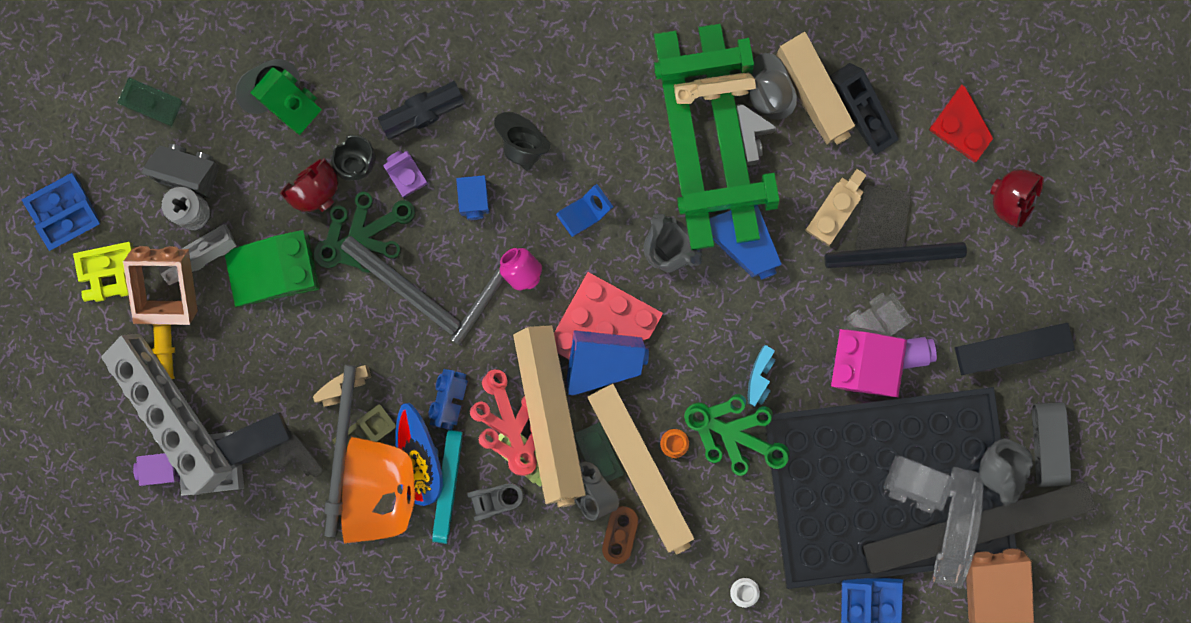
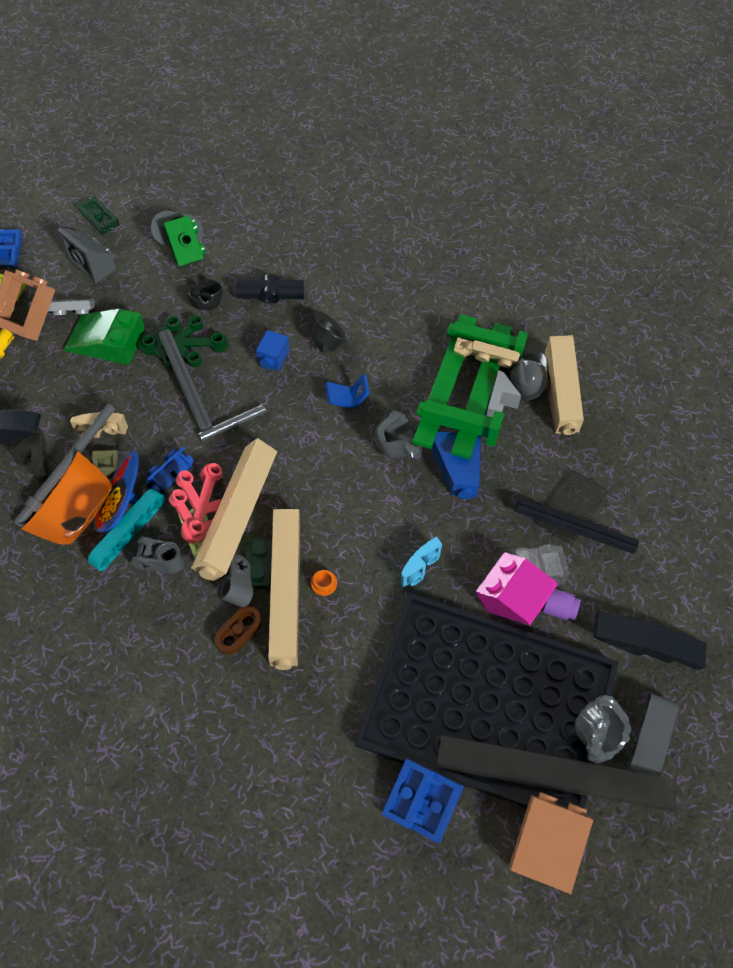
camera: 25 degrees right, 25 degrees down
light grey piece [162,187,210,230] -> none
dark red cylinder [280,158,338,212] -> none
medium lavender bracket [383,151,428,198] -> none
dark pink head [500,248,542,290] -> none
coral plate [554,272,663,360] -> none
blue slope [565,330,649,395] -> none
green plant [684,394,790,476] -> none
white plate [730,578,760,607] -> none
tan hinge [805,169,866,246] -> none
black slope [829,63,899,155] -> none
clear brick [883,456,955,514] -> none
red wing [929,85,993,163] -> none
clear slope [932,467,983,589] -> none
dark red cylinder [990,169,1044,228] -> none

